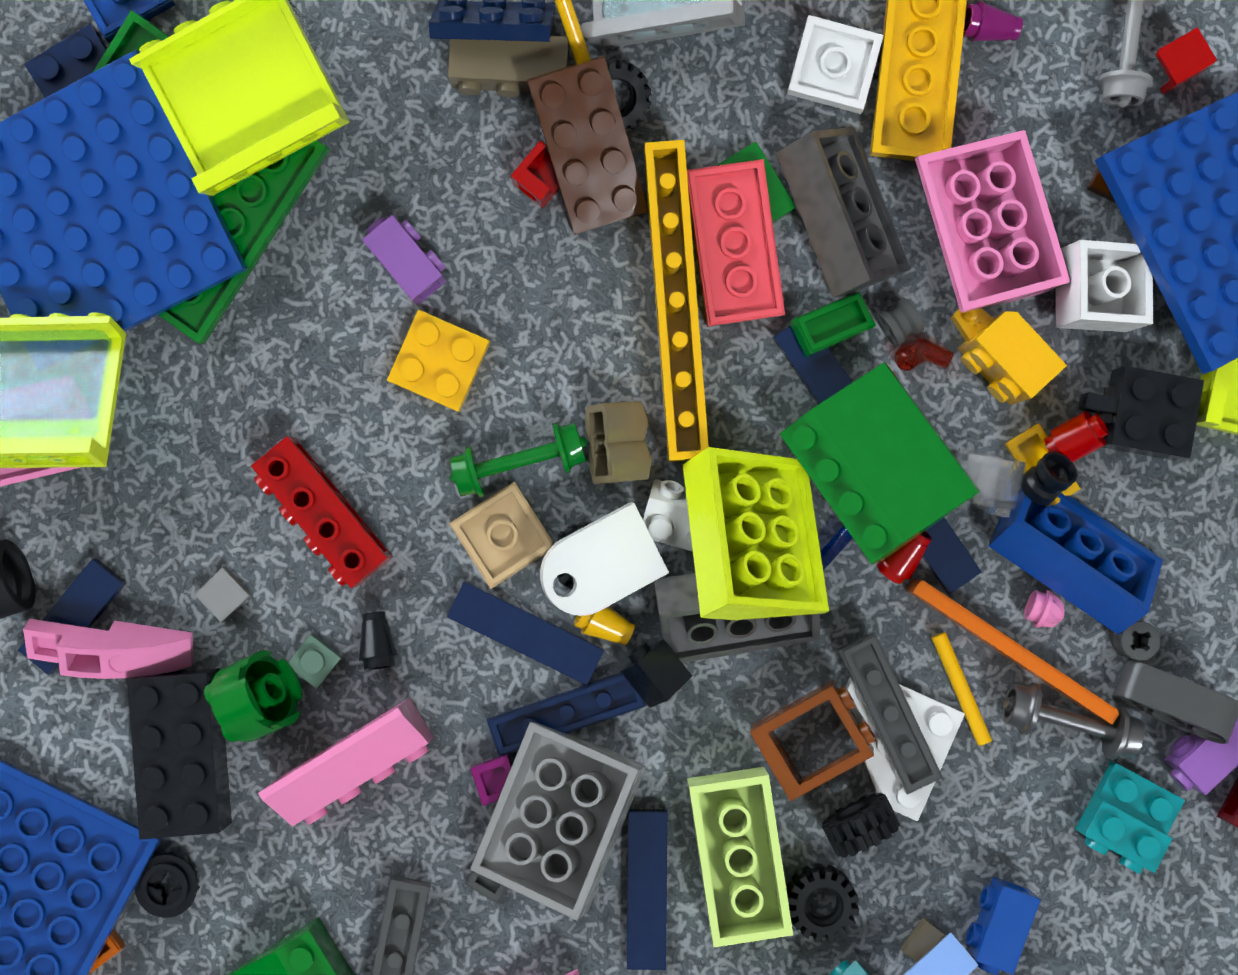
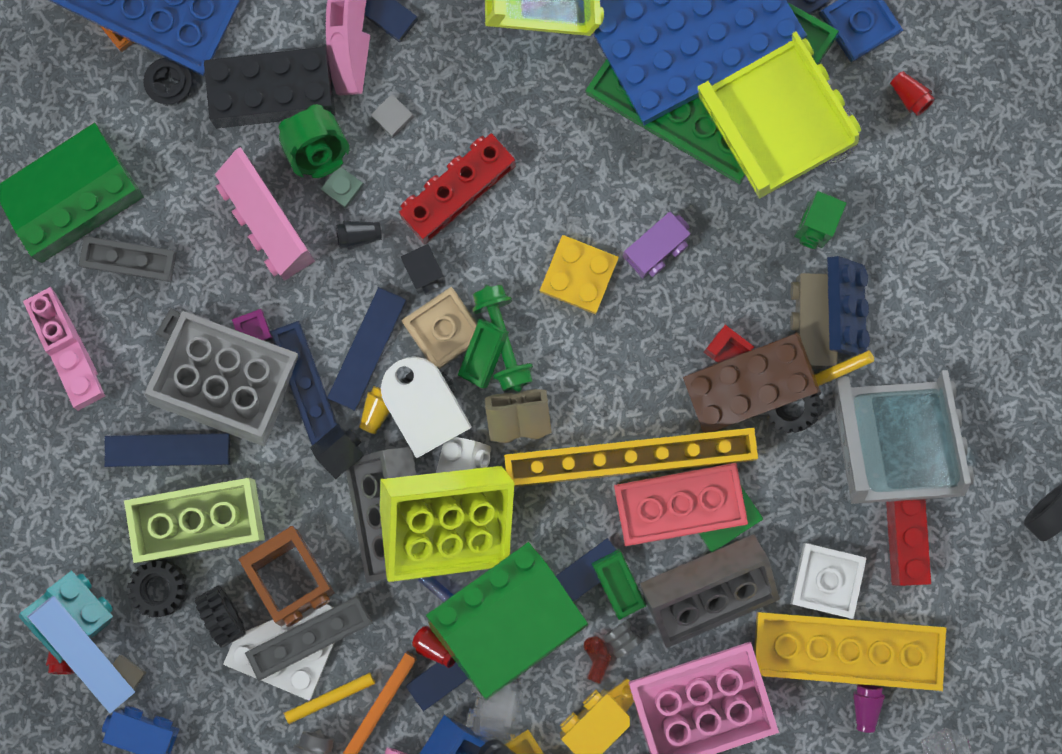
camera: 85 degrees right, 5 degrees down
none -> black brick [401,244,445,295]
none -> green tile [458,319,509,388]
none -> green brick [794,191,846,249]

